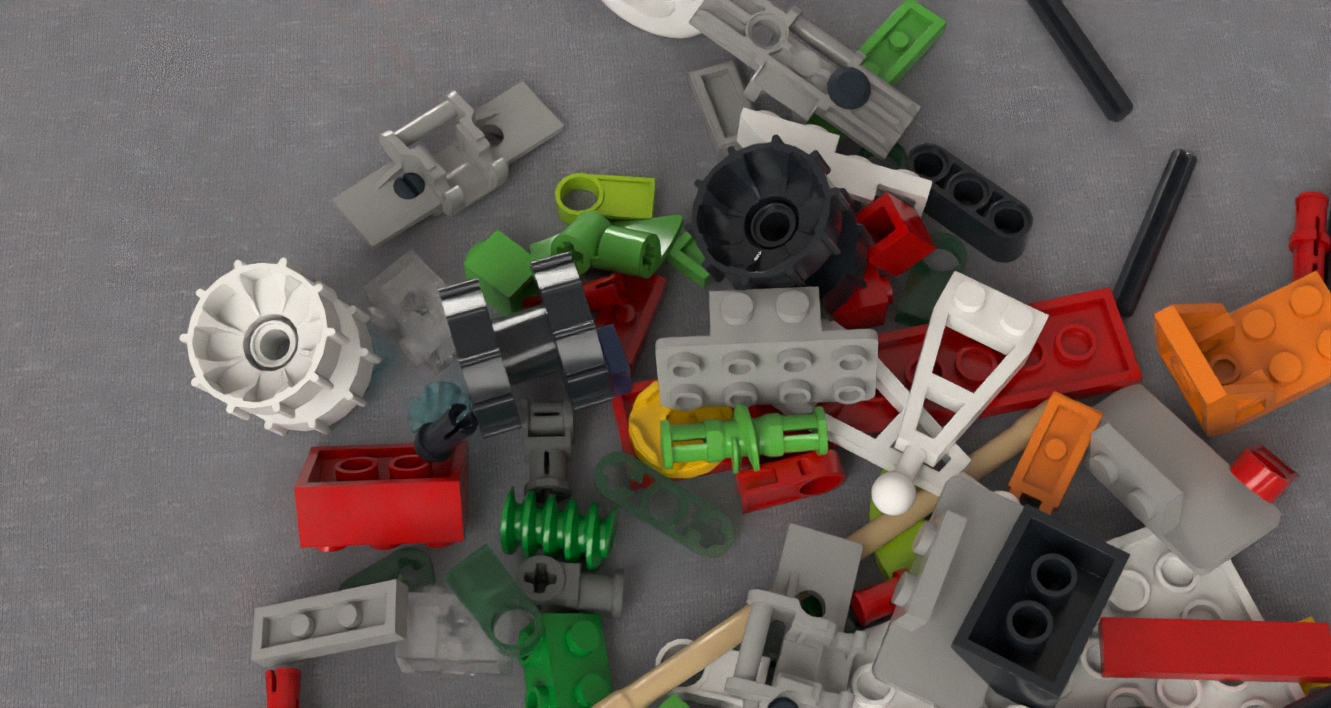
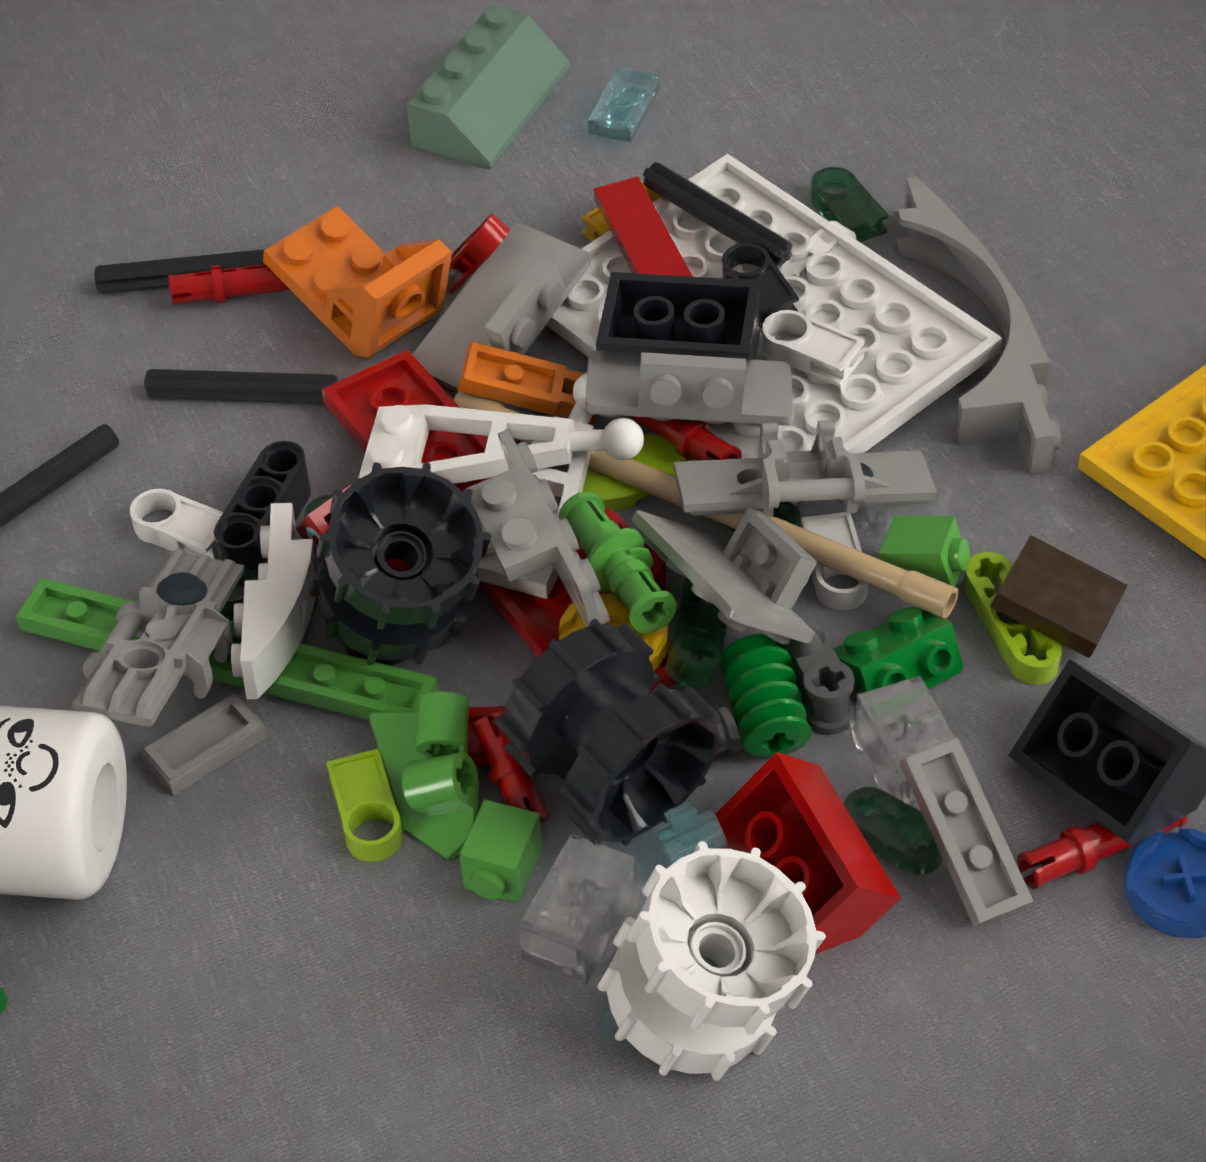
camera: 110 degrees left, 15 degrees down
light grey piece [332,82,564,251] -> none
black pin [414,403,478,463] -> none
clear green piece [443,544,544,658] -> none
none -> white piece [130,488,223,559]
none -> light grey bracket [632,507,817,644]

